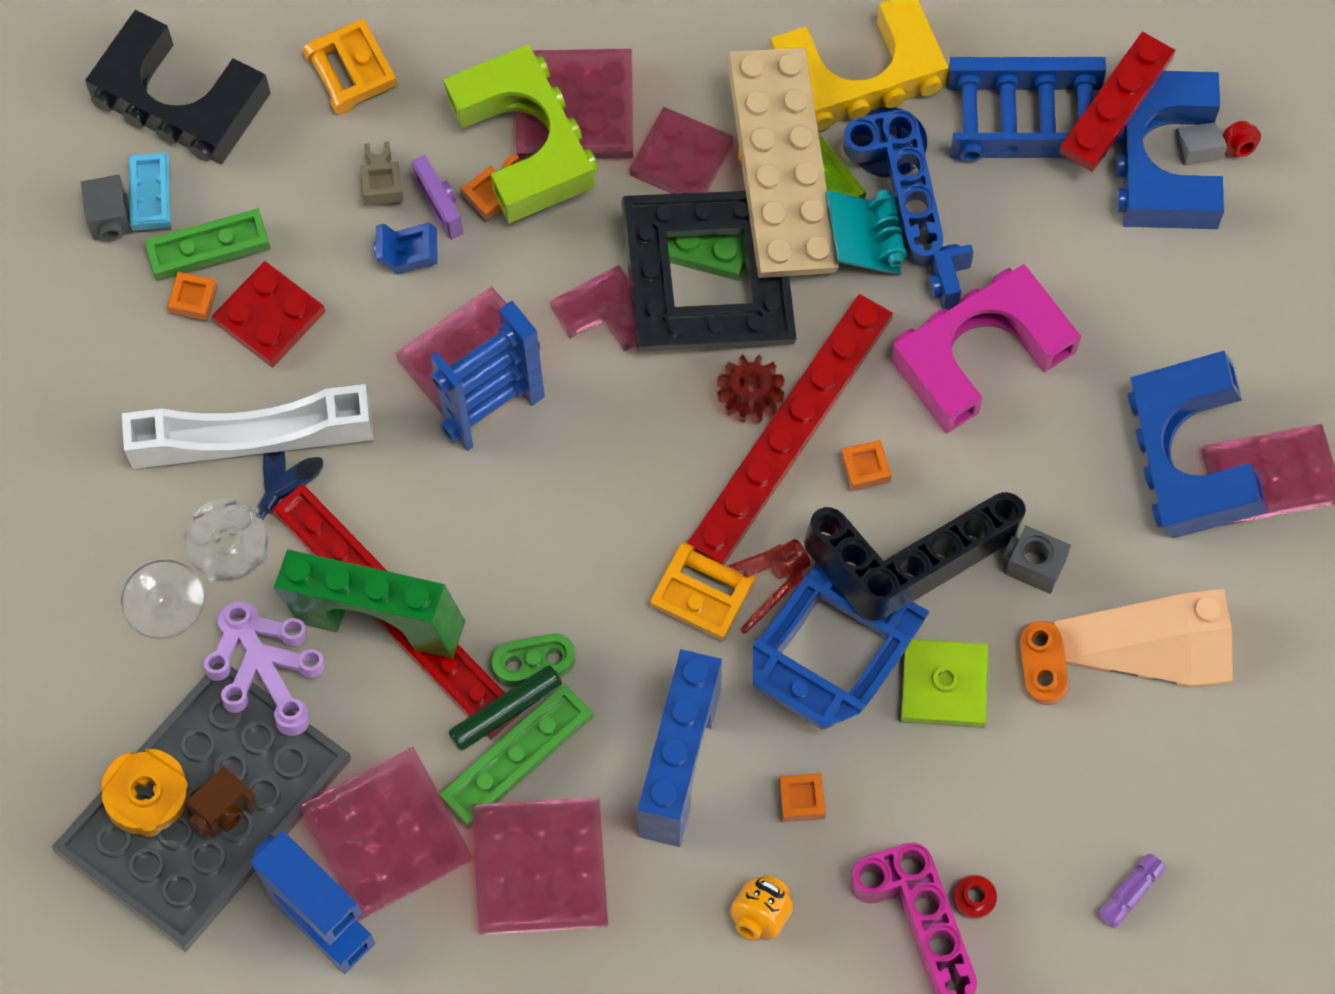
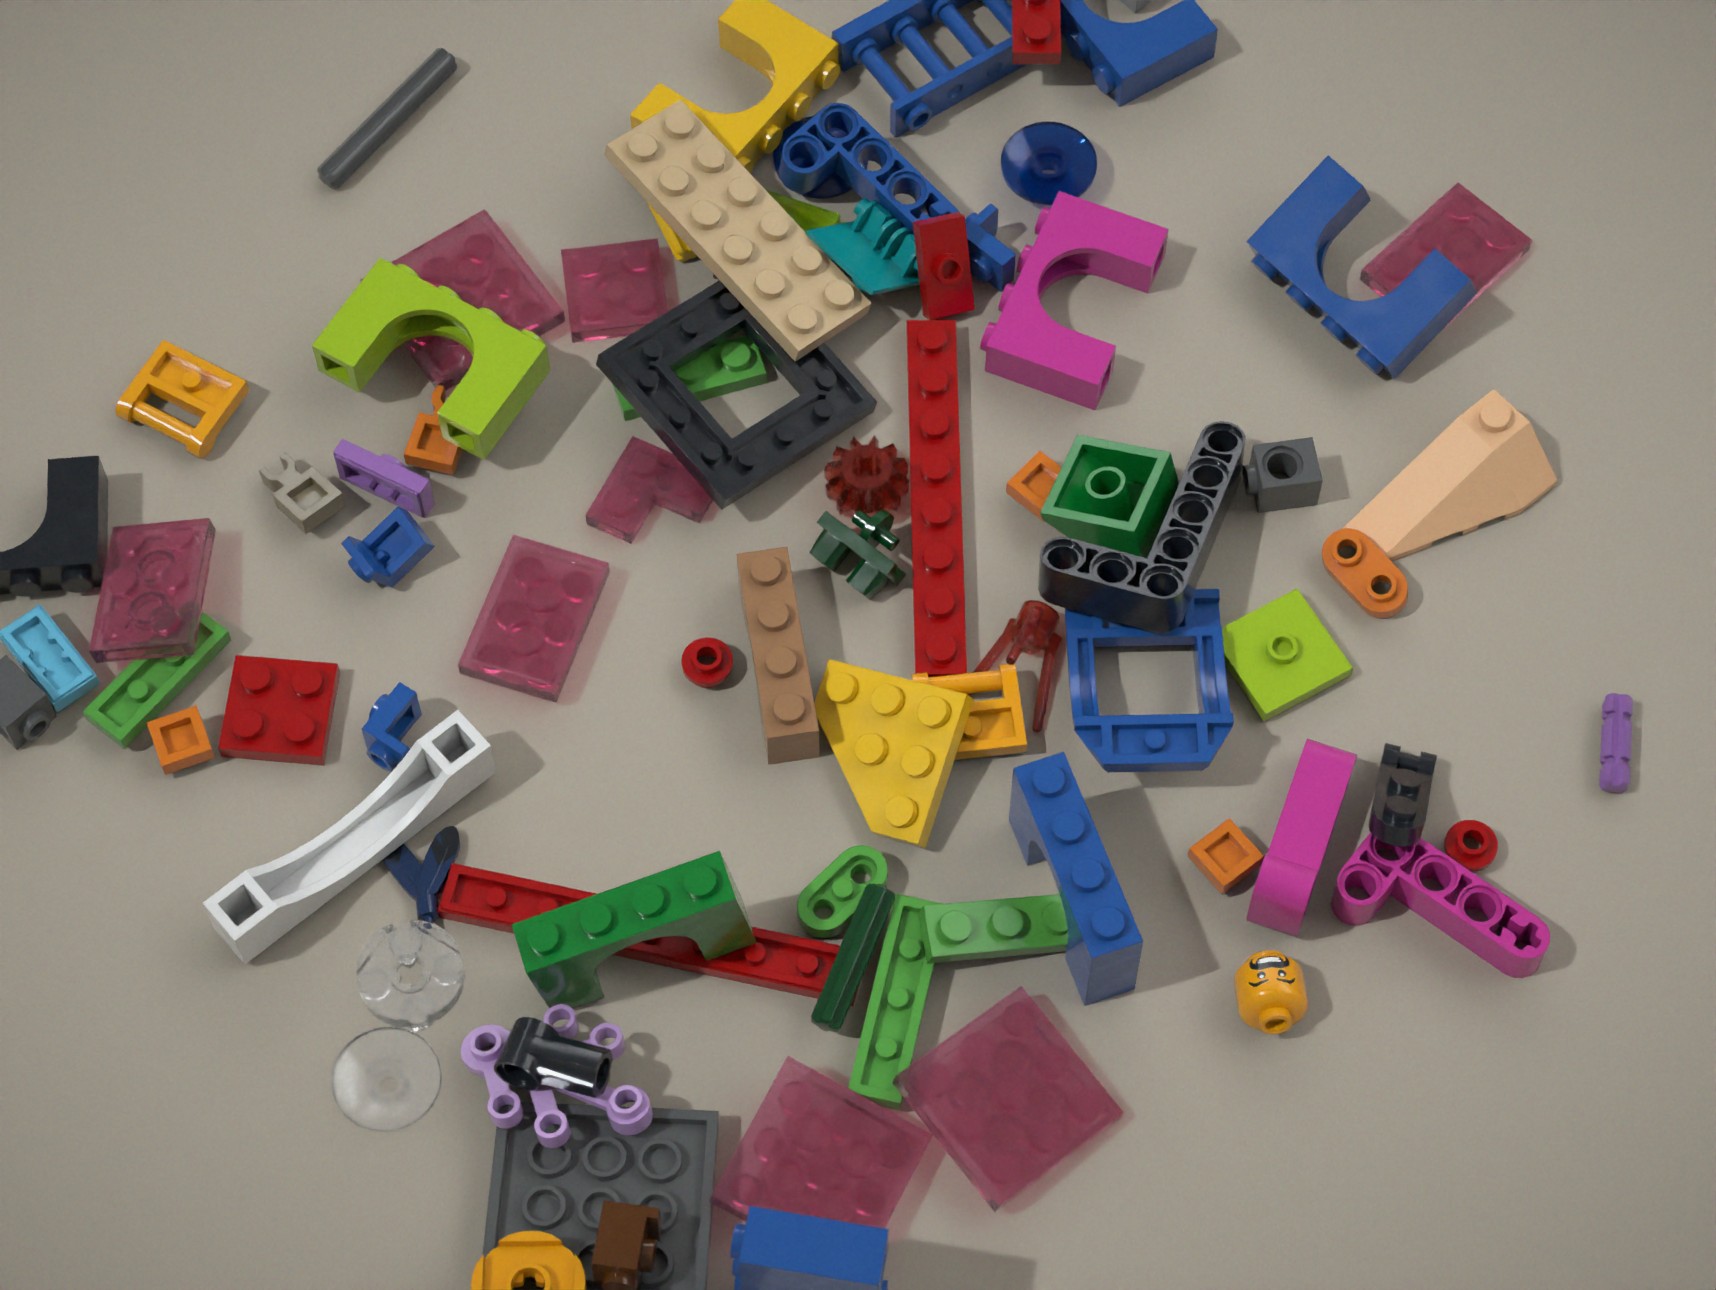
camera: 35 degrees left, 5 degrees down
blue fence [430,301,545,451] -> none
none -> clear pink plate [89,518,216,663]
none -> blue bracket [362,682,422,771]
none -> black piece [494,1017,613,1098]
none -> red plate [681,637,733,688]
none -> medium nougat arch [736,547,820,765]
none -> dark green hips [809,509,906,600]
none -> yellow plate [814,659,974,849]
none -> red plate [913,212,975,320]
none -> bright green plate [918,894,1068,963]
none -> clear blue dish [1001,121,1097,205]
none -> green slope [1040,434,1179,558]
none -> dark pink beam [1246,738,1358,937]
none -> black plate [1368,743,1437,847]

